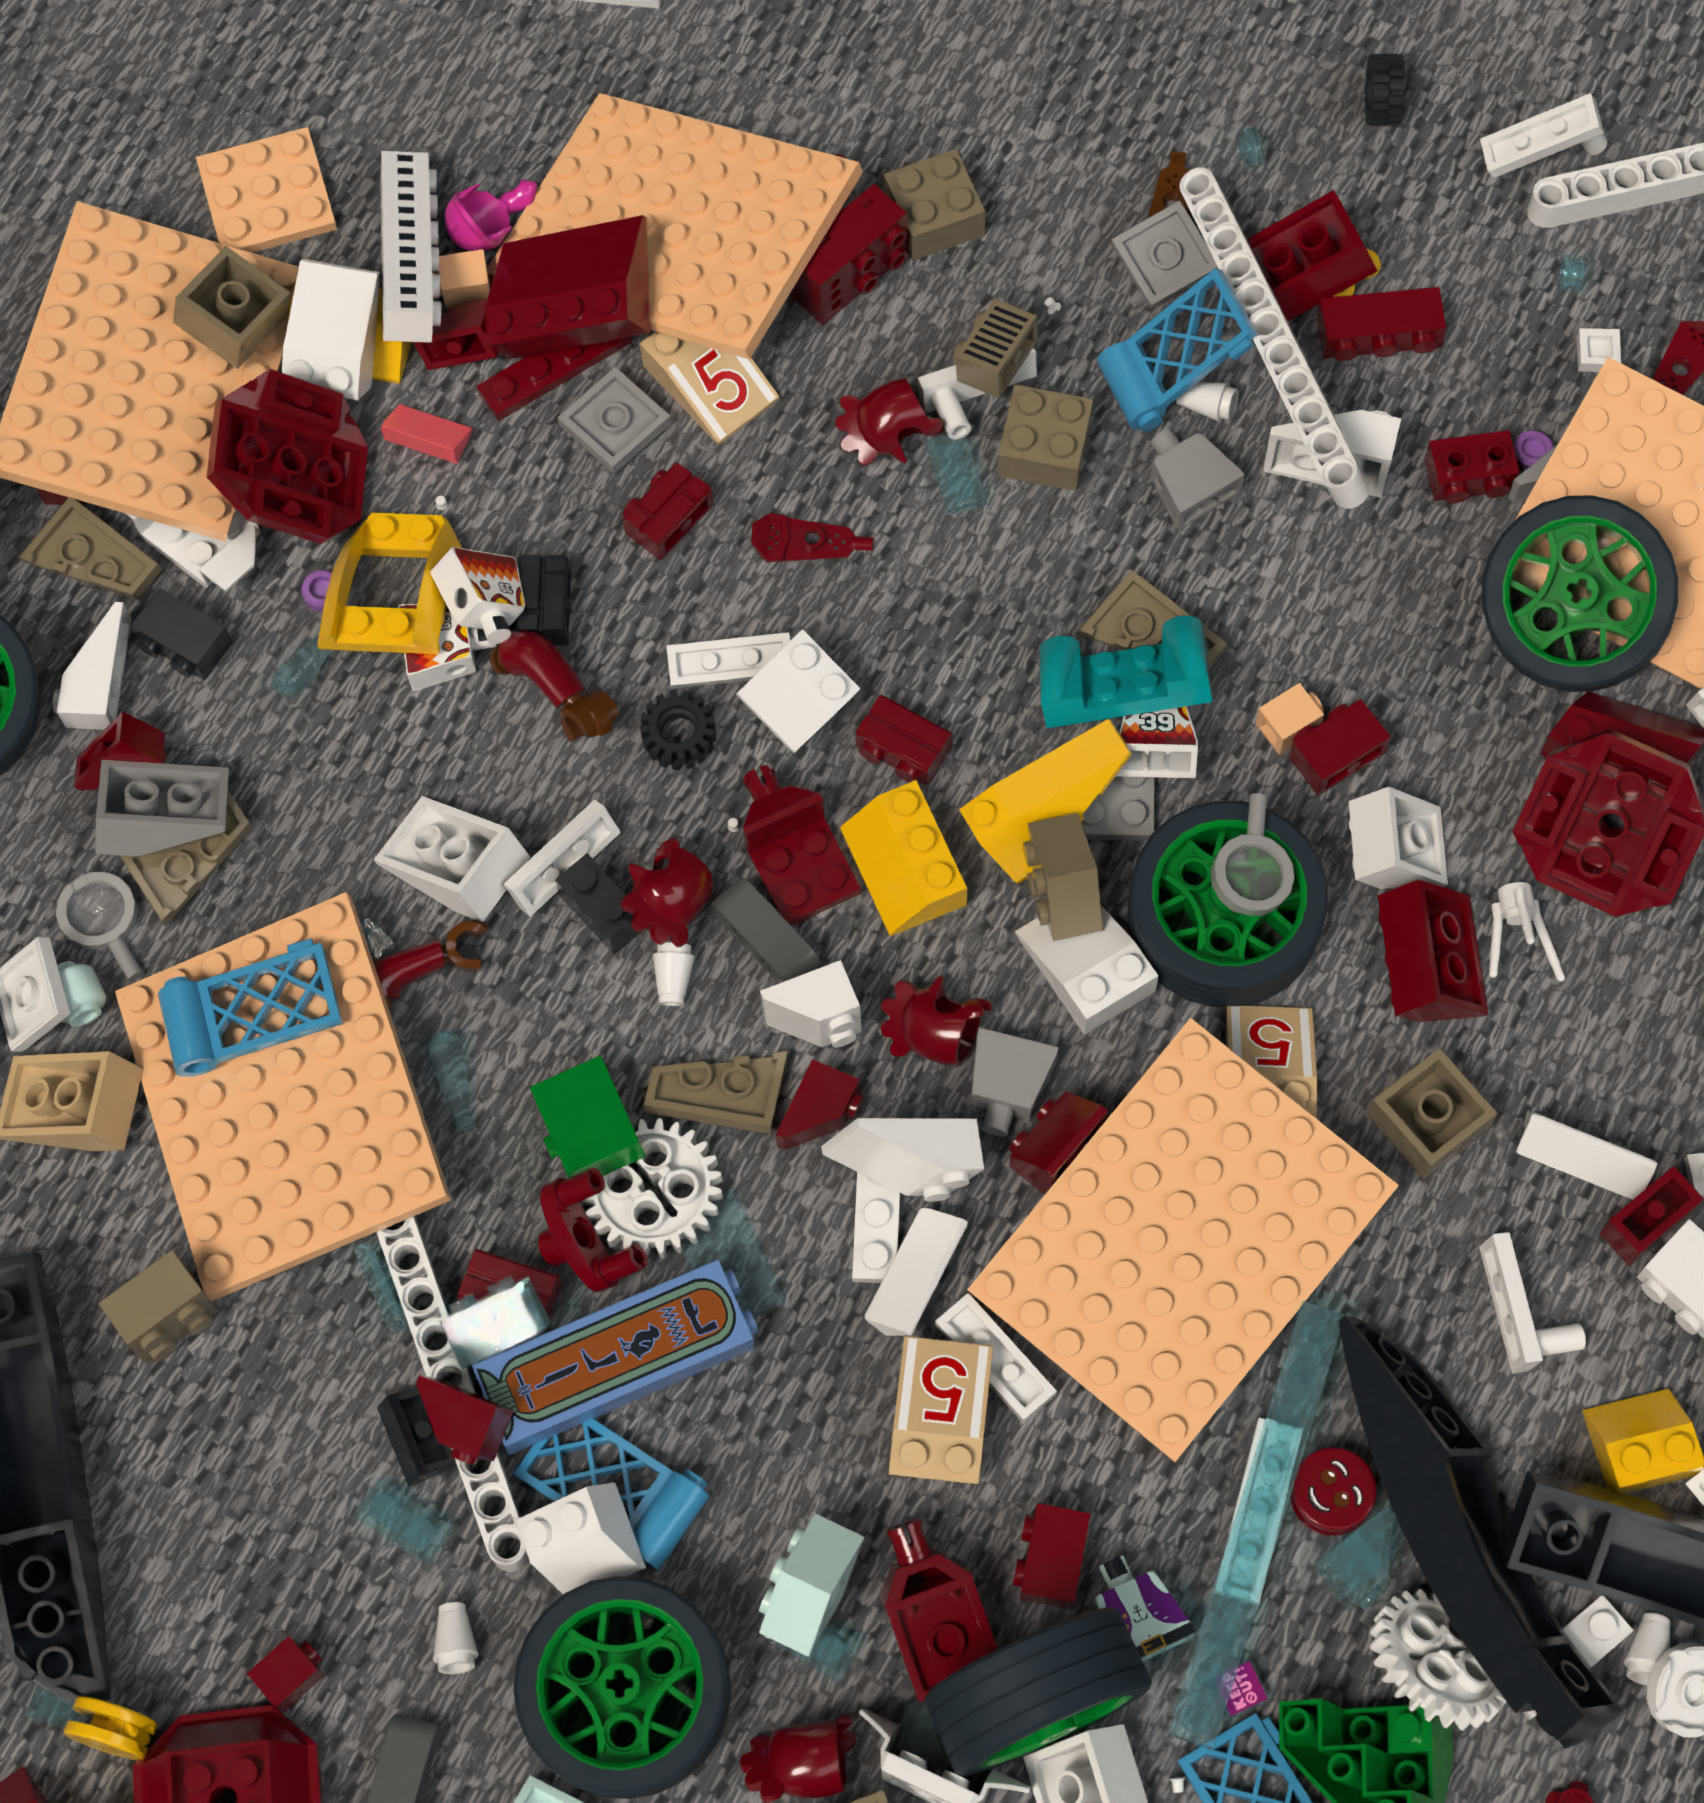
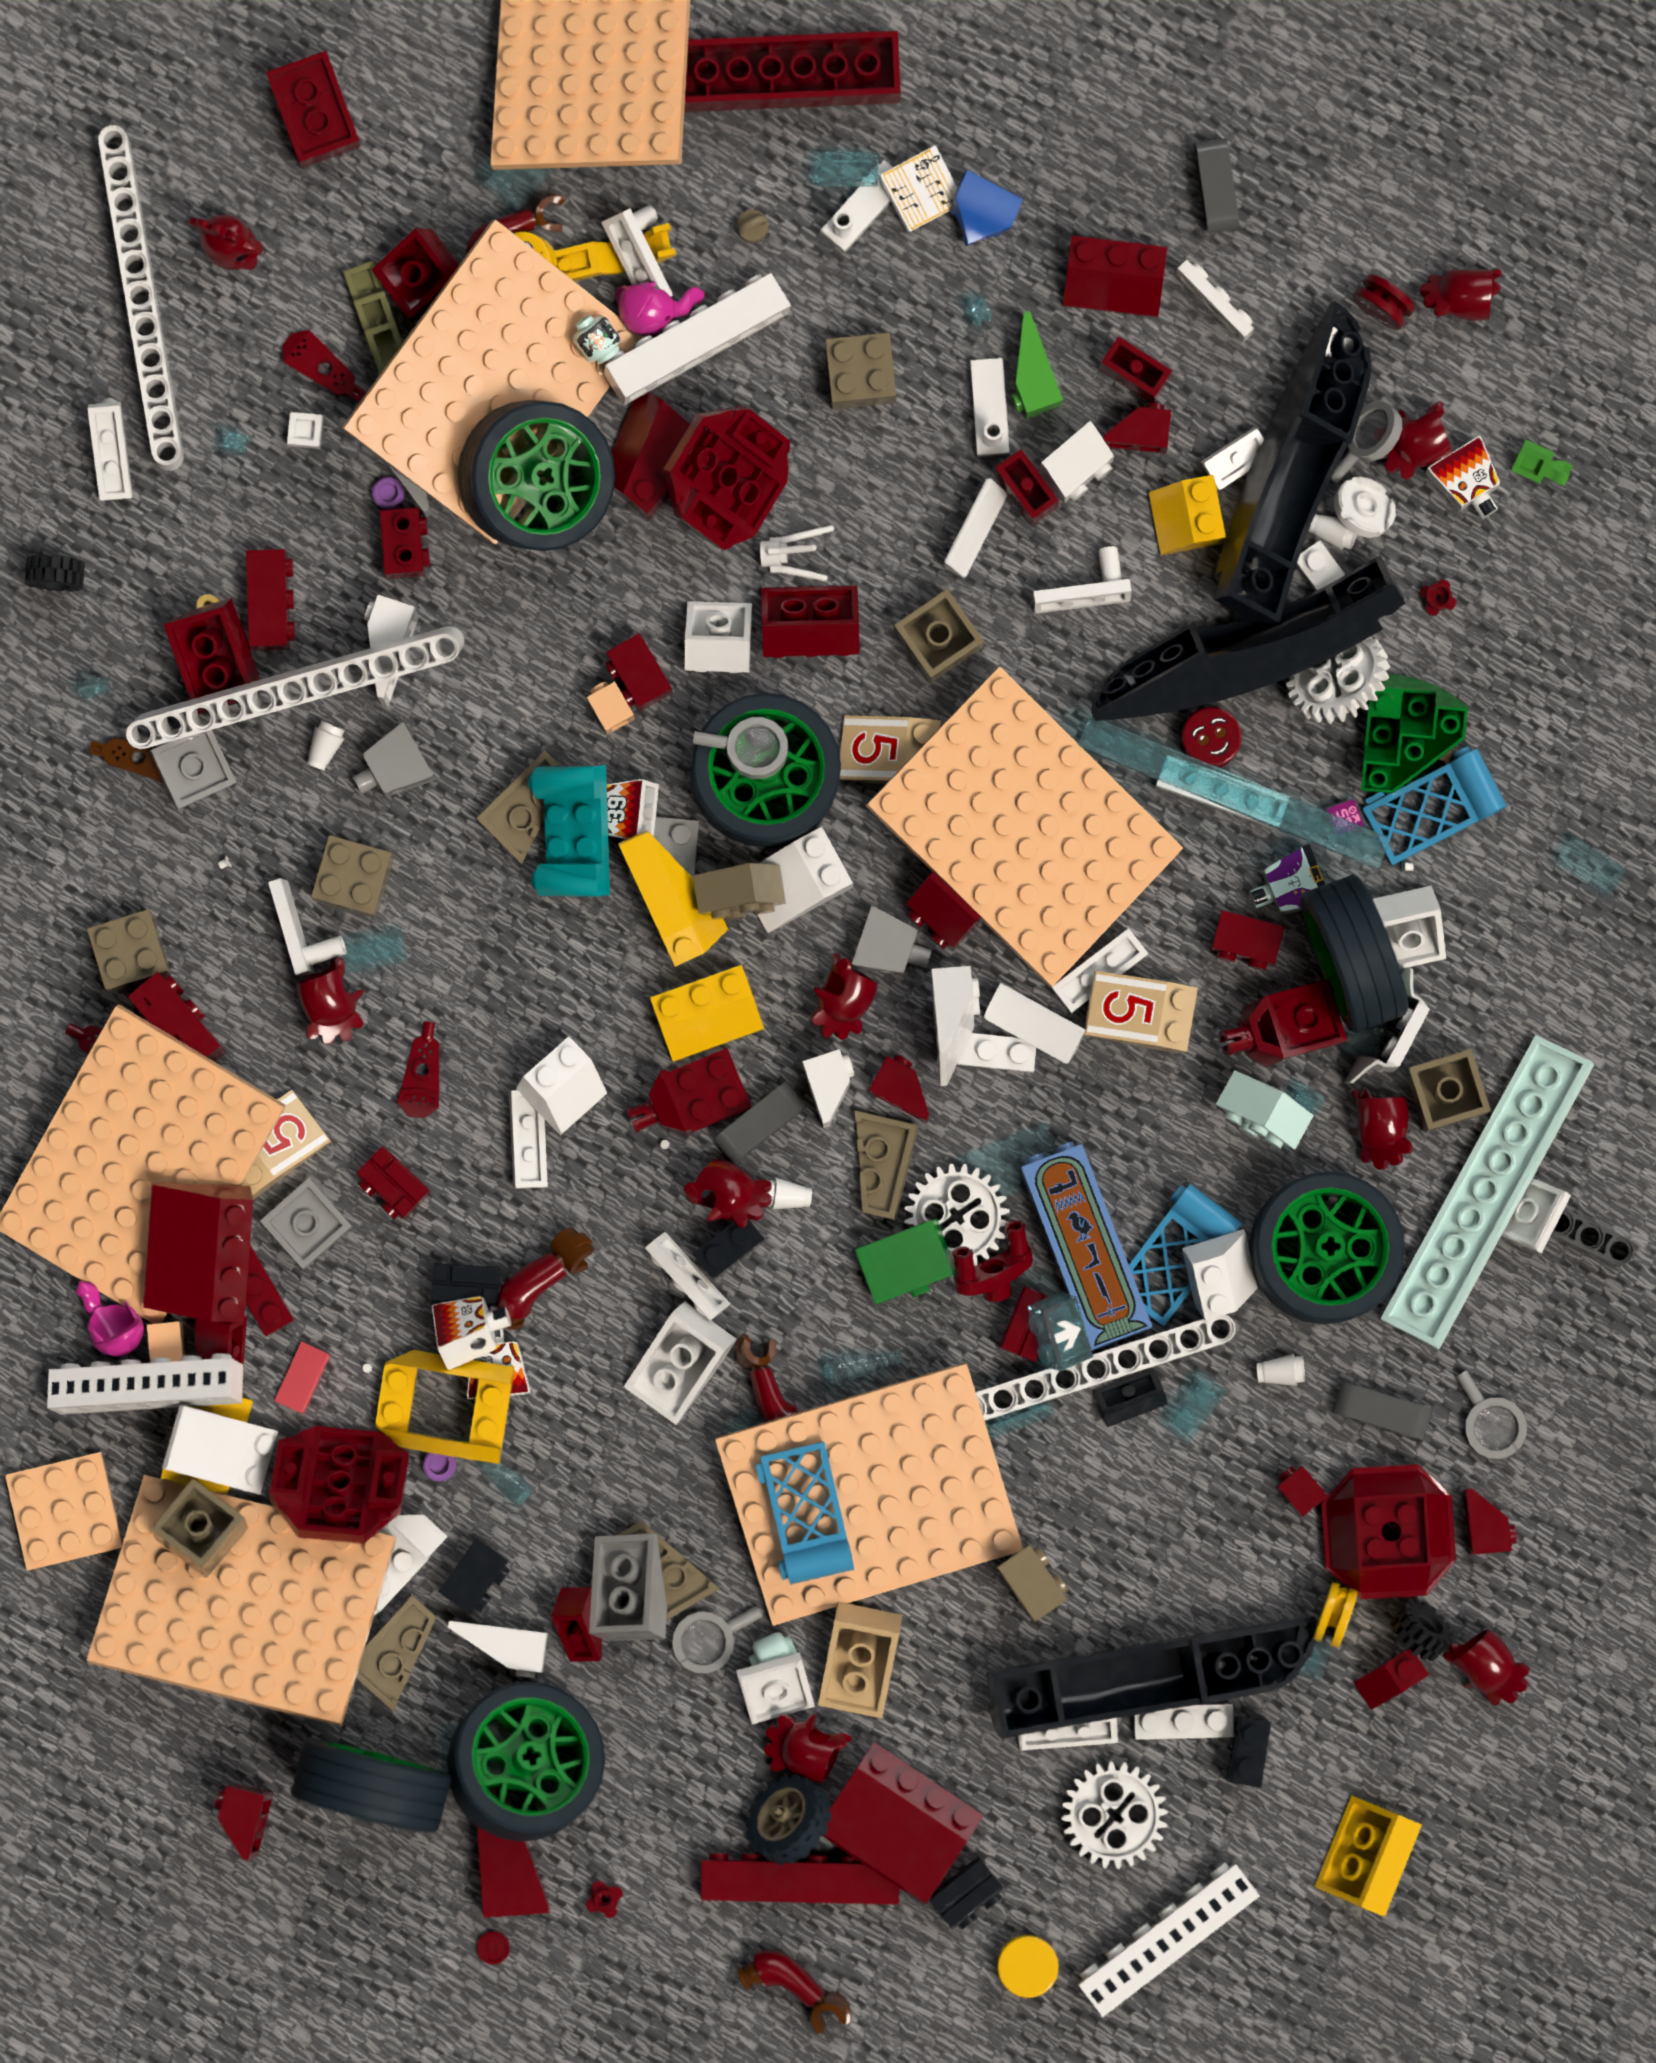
camera: 90 degrees left, 15 degrees up
dark red slope [416,1375,514,1465] -> none
black tyre [640,690,716,770] -> none
dark red brick [855,694,953,785] -> none
dark tan brick [953,298,1038,398] -> none
dark azure piece [1097,268,1257,432] -> none
clear light blue slope [1313,1505,1394,1612] -> none

